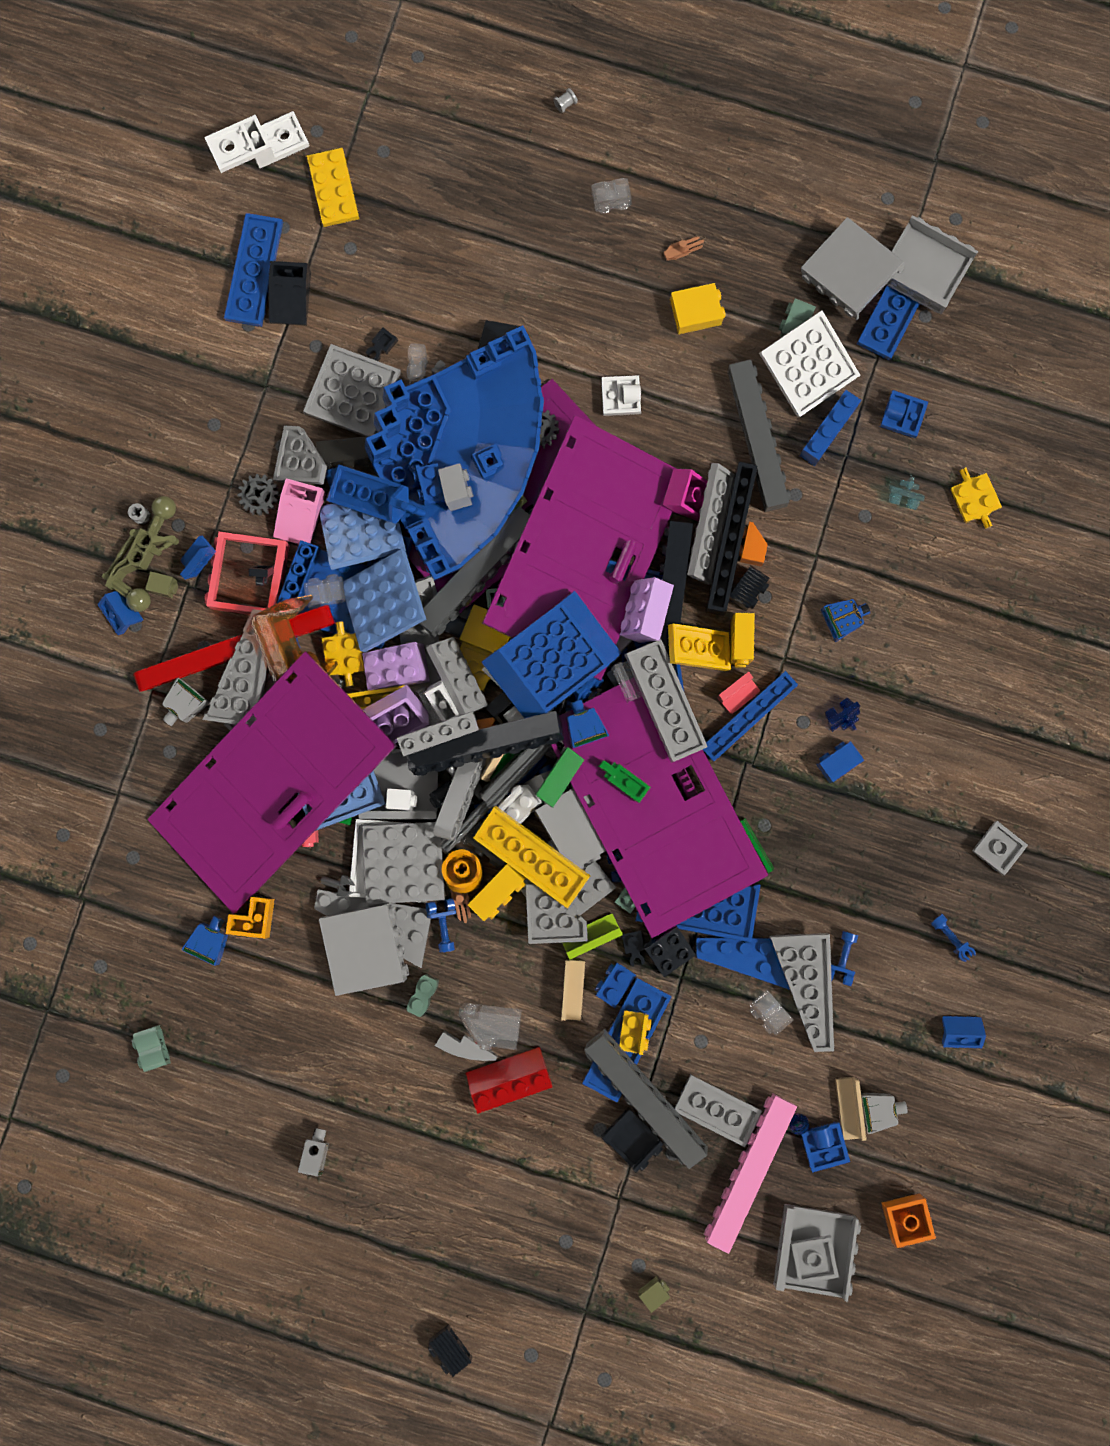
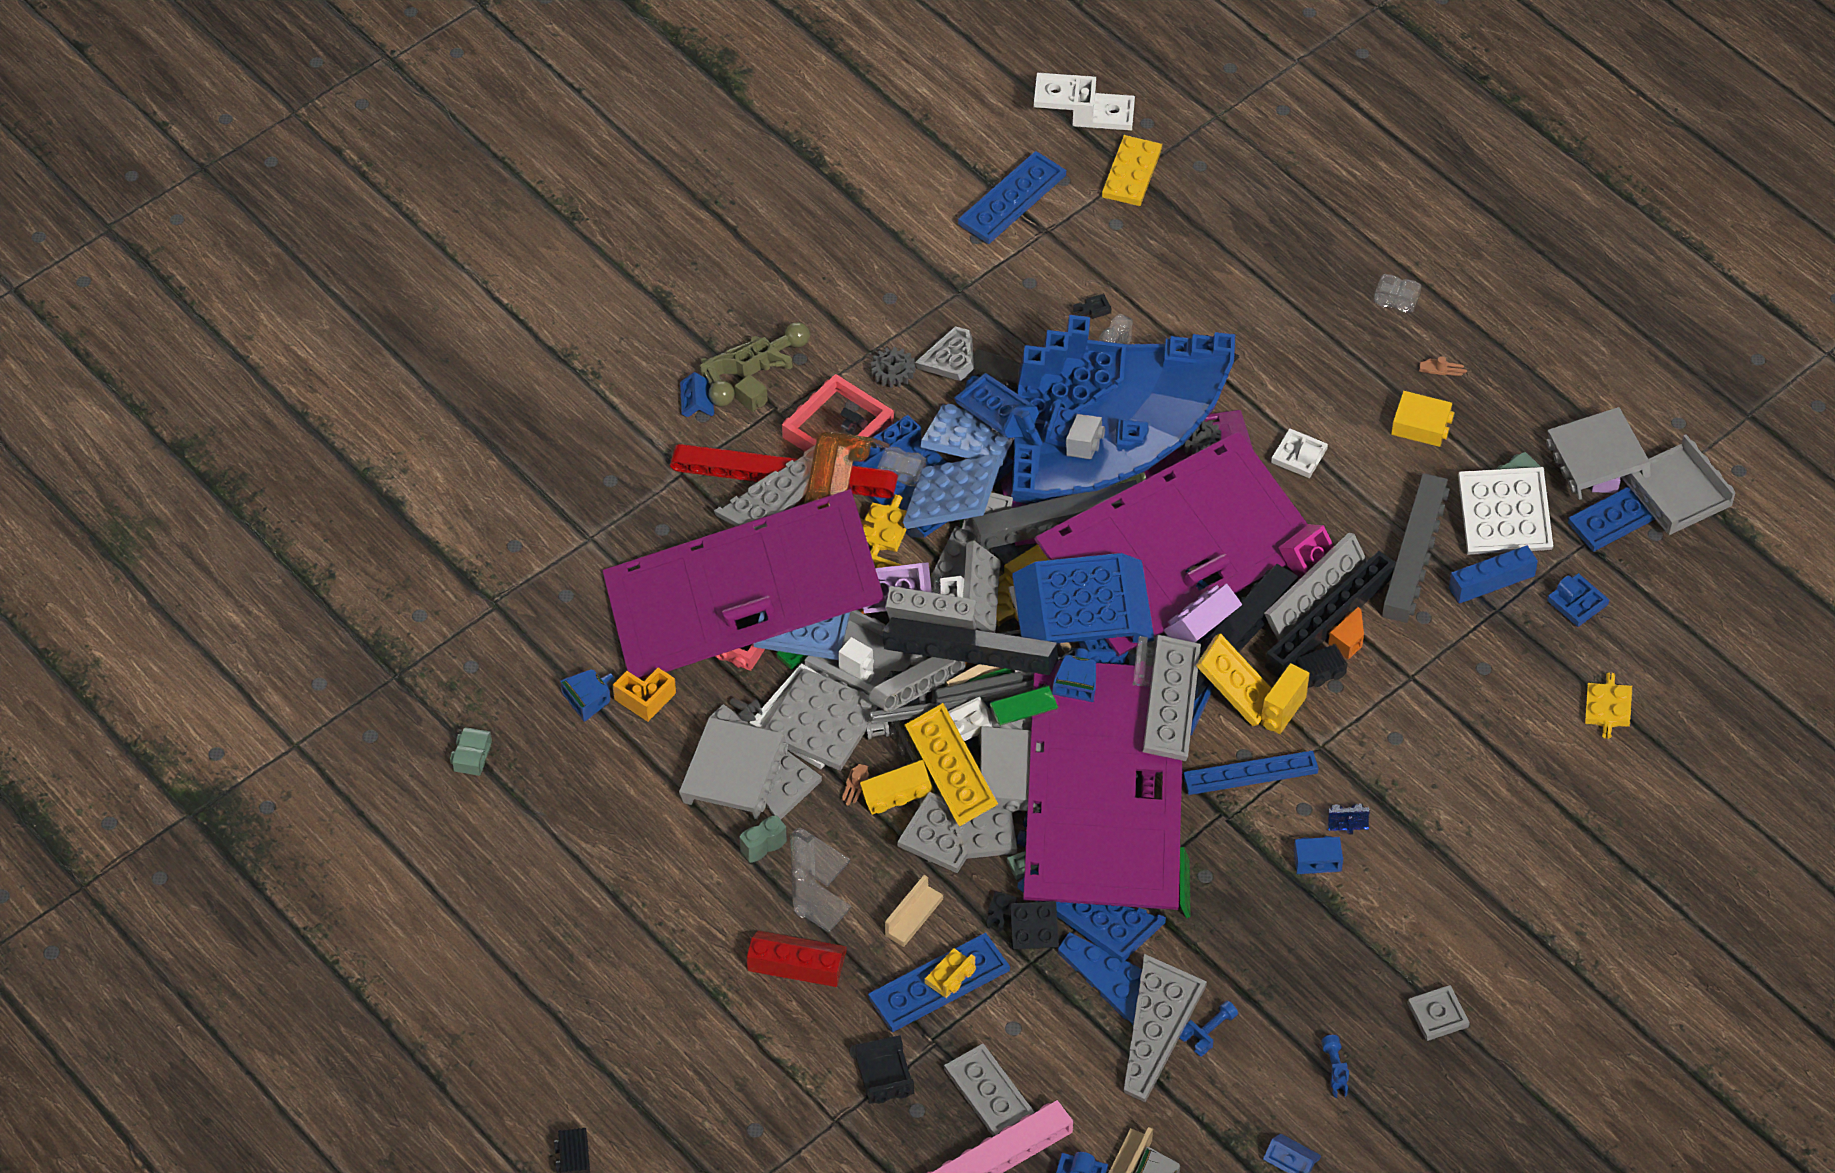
camera: 30 degrees right, 30 degrees down
light grey bush [128,504,150,525] -> none
light grey torso [162,678,210,726] -> none
blue panel [180,536,216,580] -> none
black slope [269,261,311,326] -> none
bright pink slope [273,478,326,544] -> none
light grey torso [298,1128,329,1176] -> none
light grey plate [303,344,401,437] -> none
lavender brick [362,642,430,691] -> none
blue bar [426,898,456,952] -> none
light grey slope [435,1030,498,1061] -> none
light orange brick [442,849,483,893] -> none
light grey bush [554,88,578,113] -> none
lime panel [562,914,623,960] -> none
dark grey brick [585,1029,708,1169] -> none
blue bracket [594,962,636,1008] -> none
green hinge [598,760,651,803] -> none
coral panel [717,672,760,714] -> none
clear brick [748,989,793,1035] -> none
clear blue tile [789,1114,809,1135] -> none
blue torso [821,599,870,642] -> none
clear light blue hips [888,476,925,510] -> none

